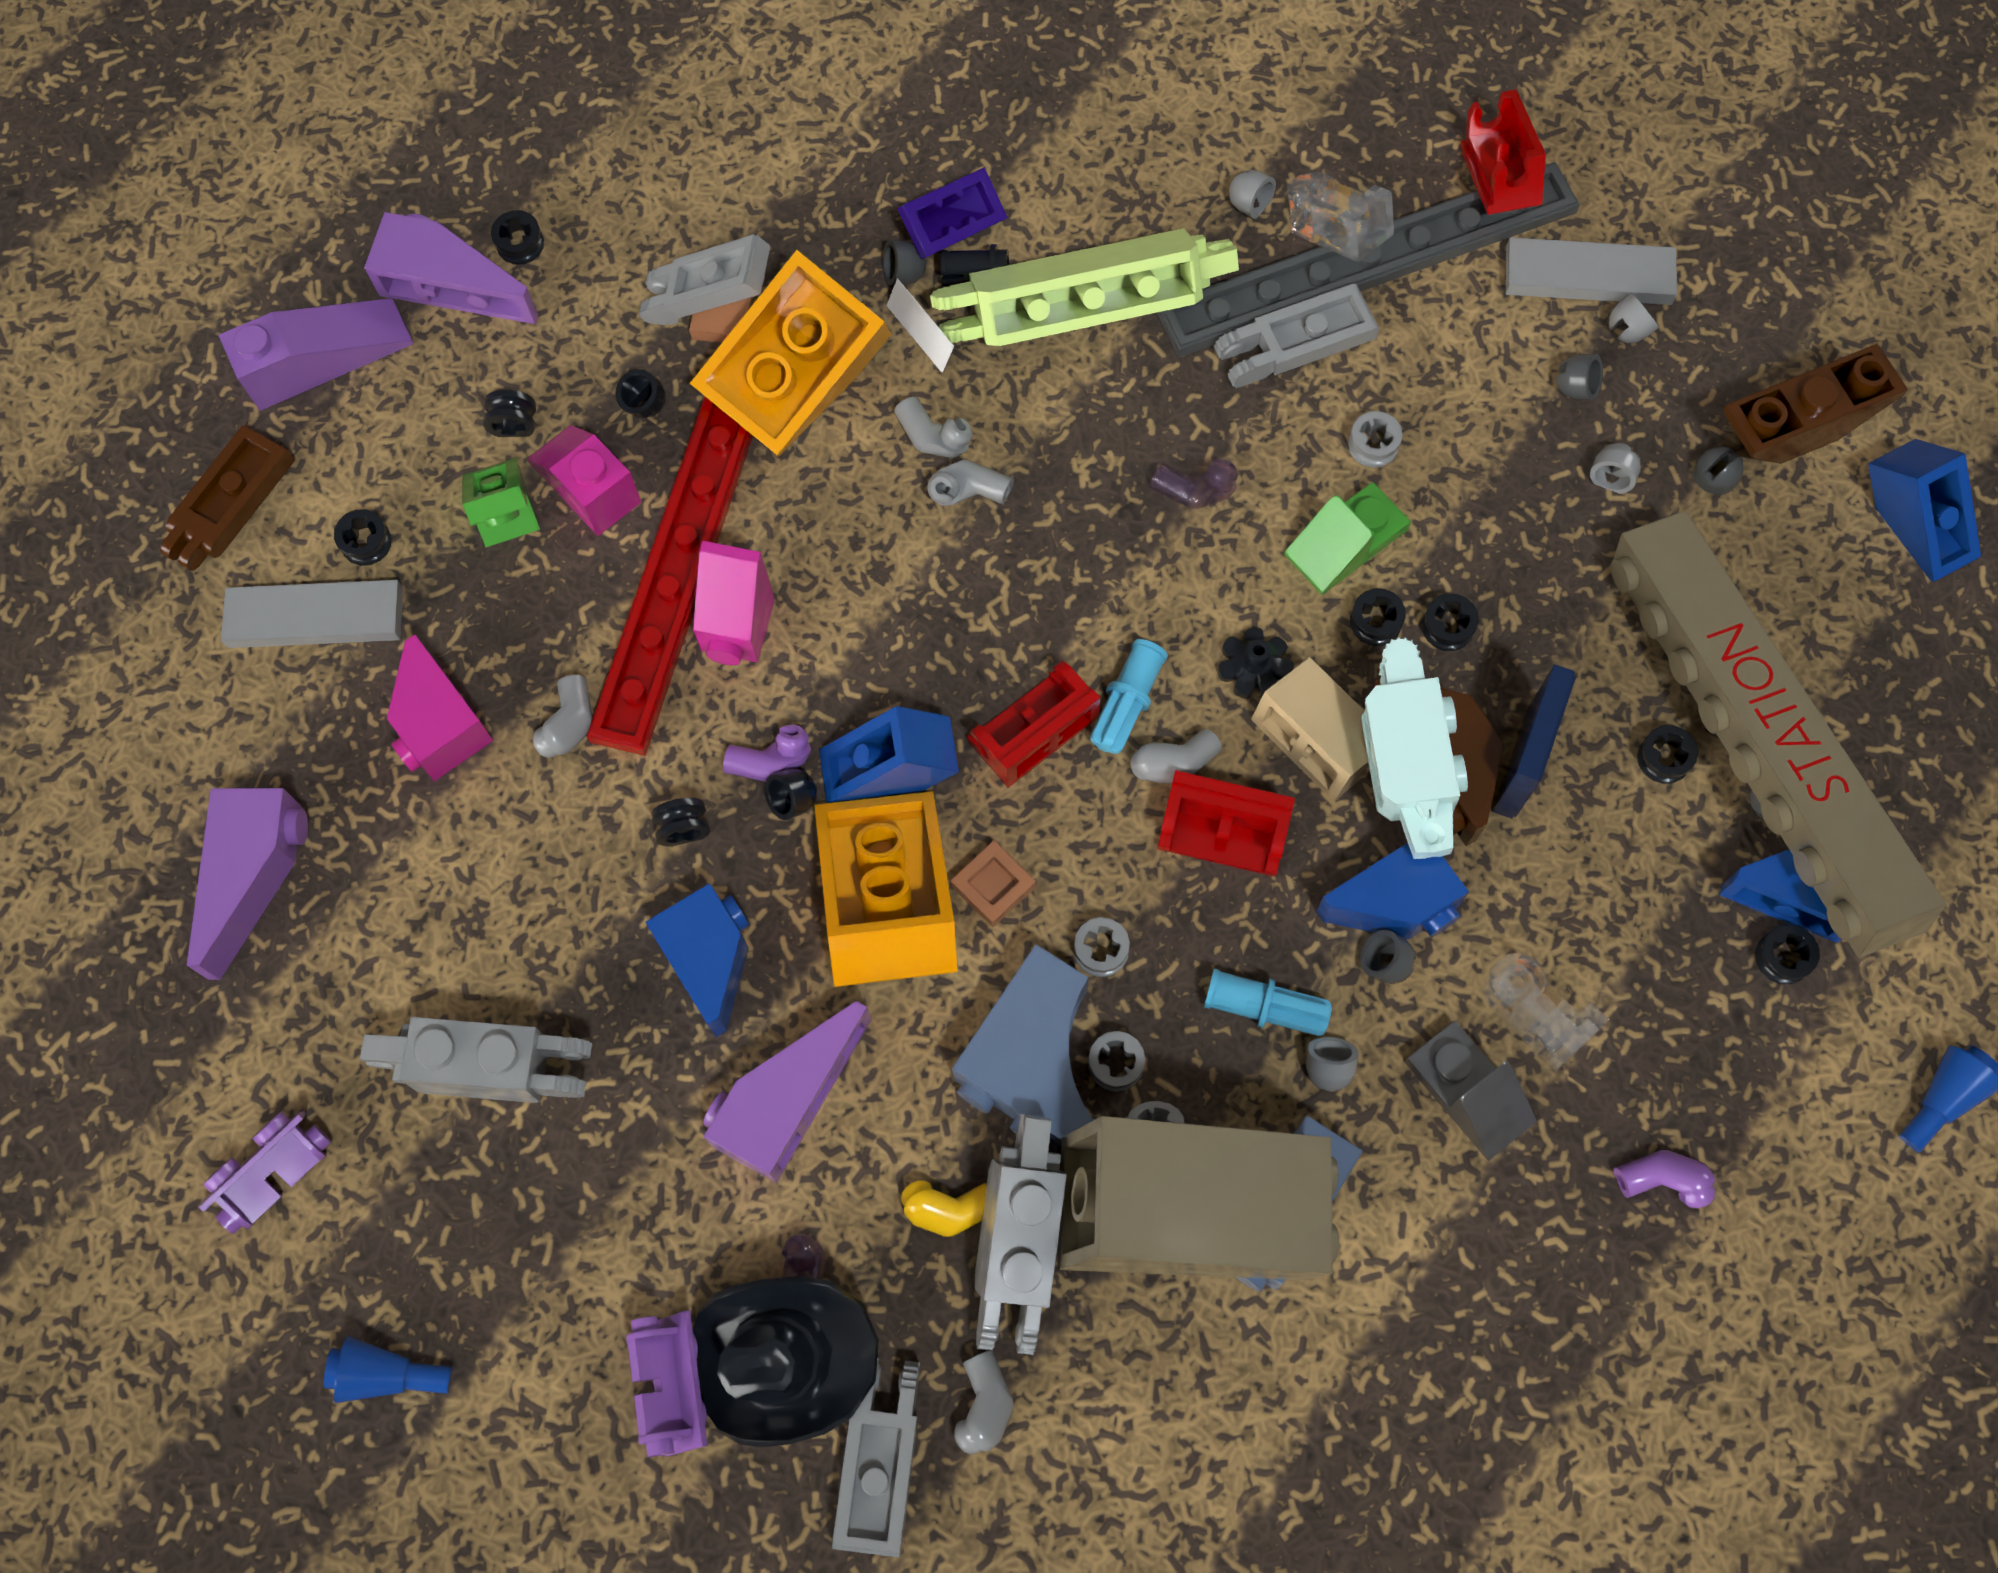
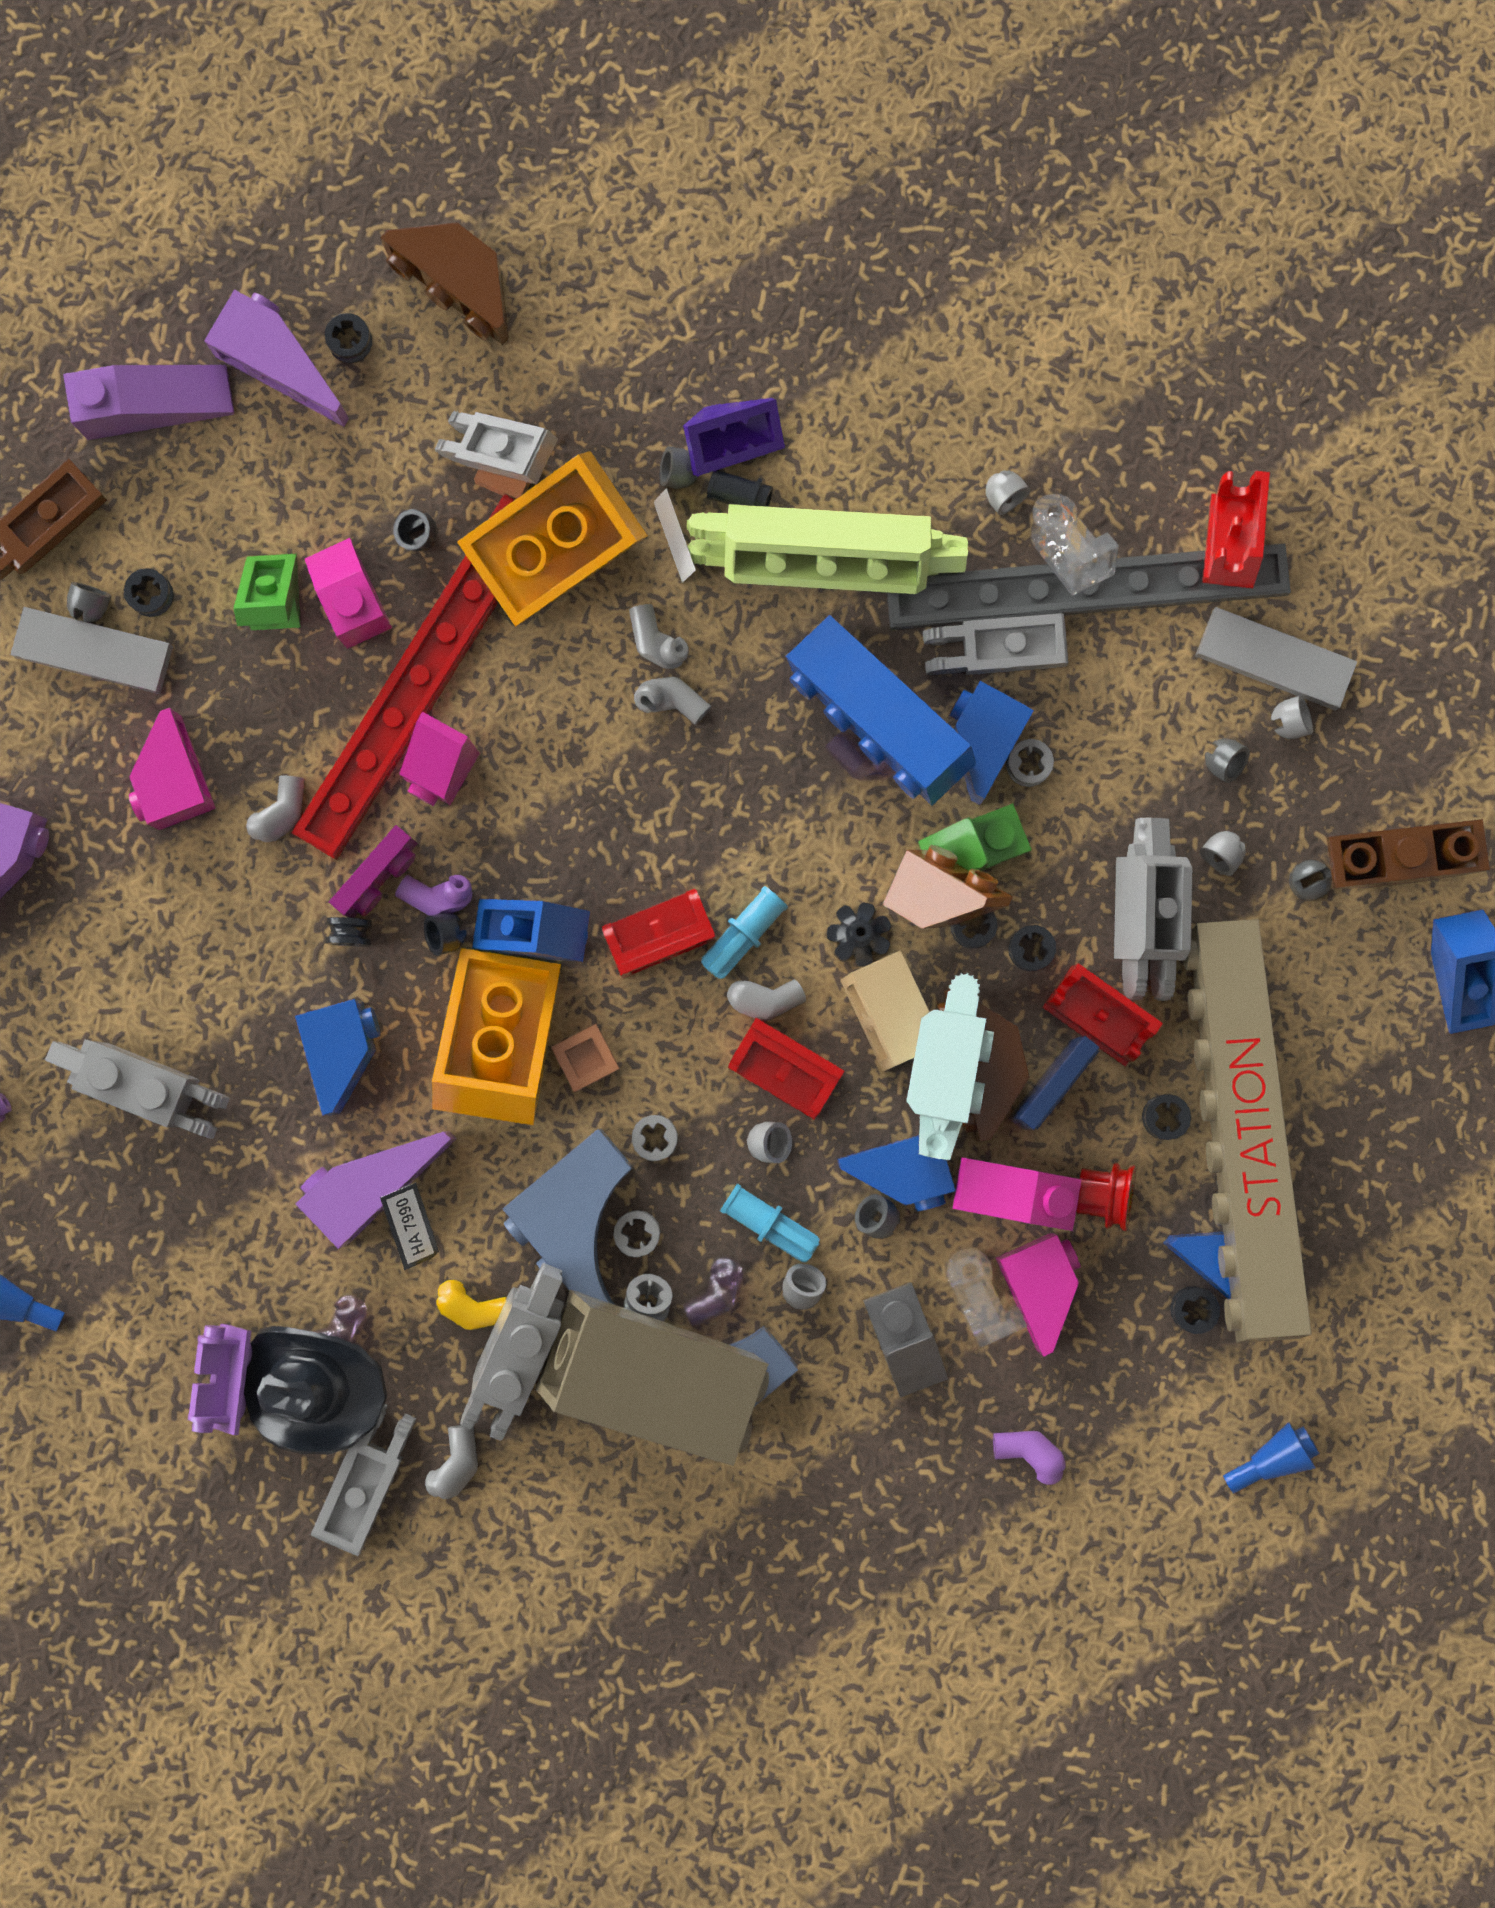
camera: 15 degrees right, 15 degrees up
black bush [483,390,536,437] -> none
none -> dark grey hinge [66,582,111,623]
none -> magenta plate [328,825,418,918]
none -> reddish brown slope [380,222,509,345]
none -> sticker [380,1182,439,1270]
none -> arm [683,1257,744,1328]
none -> light grey hinge [747,1122,792,1163]
none -> blue brick [786,615,976,806]
none -> slope [883,845,1013,929]
none -> blue slope [949,681,1034,805]
none -> dark pink slope [952,1157,1082,1231]
none -> dark pink slope [995,1233,1081,1357]
none -> red hinge [1042,963,1163,1067]
none -> red piece [1076,1162,1136,1232]
none -> light grey hinge [1114,817,1192,1001]

